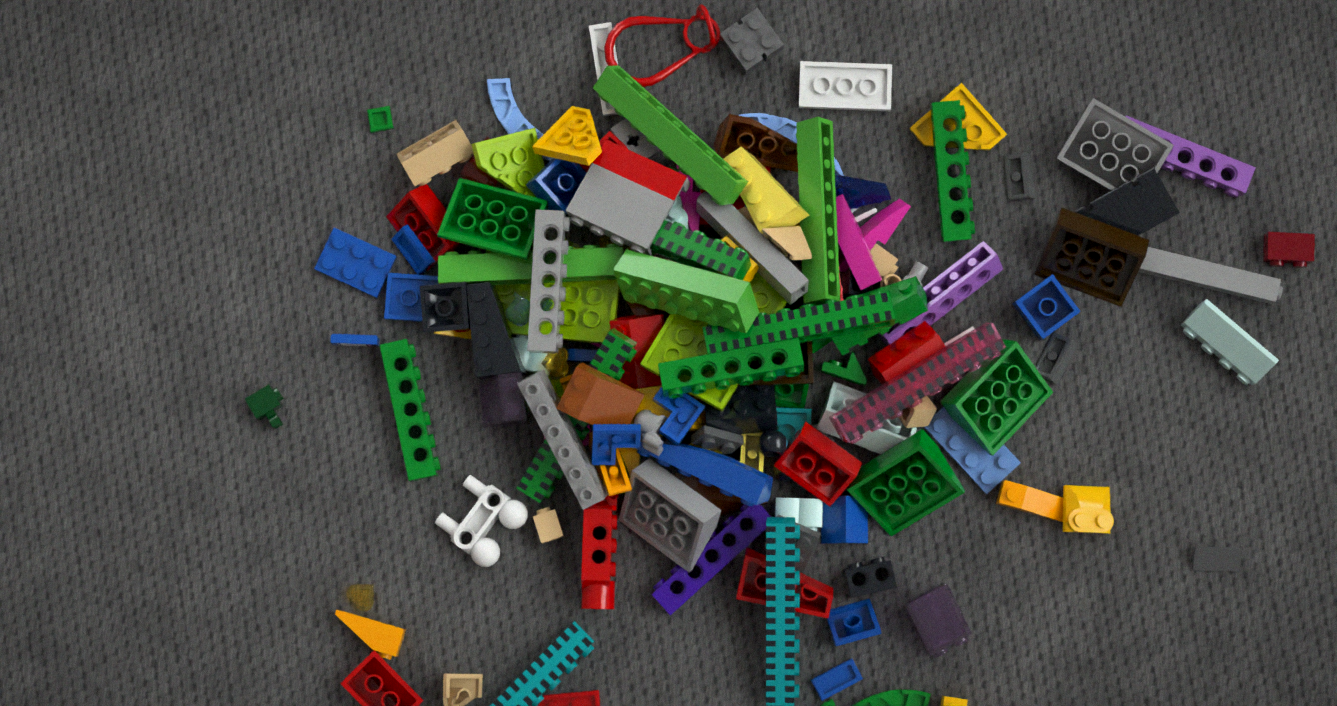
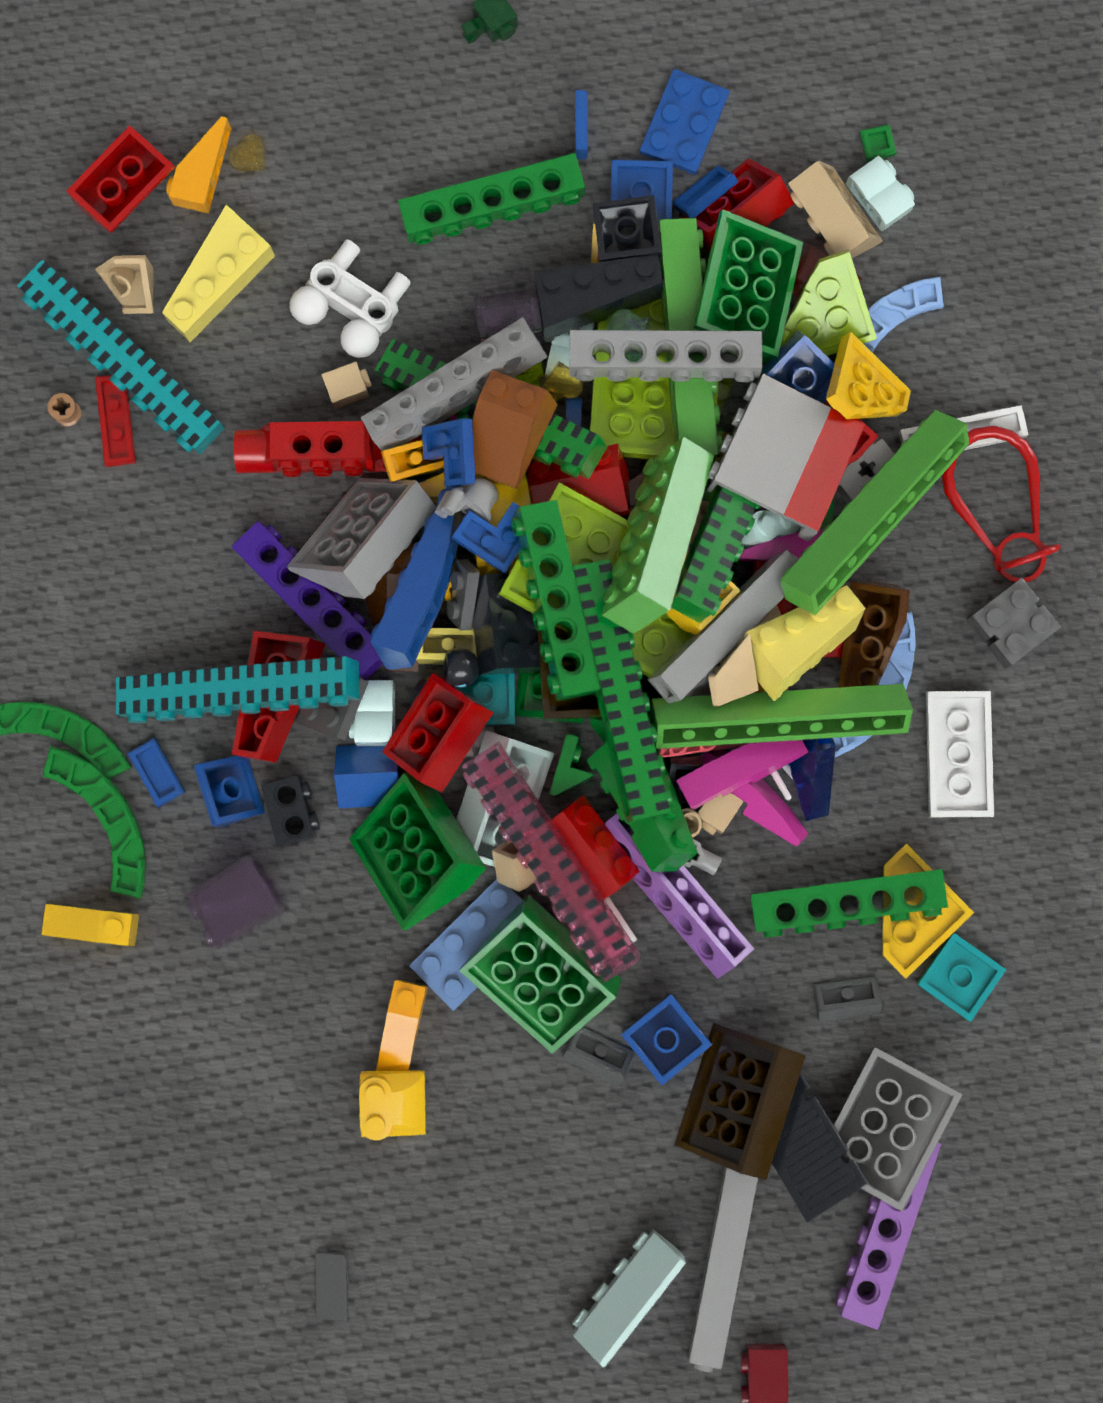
camera: 90 degrees right, 0 degrees up
none -> light yellow wedge [162,205,275,342]
none -> light aqua brick [846,156,915,232]
none -> teal plate [916,933,1006,1022]

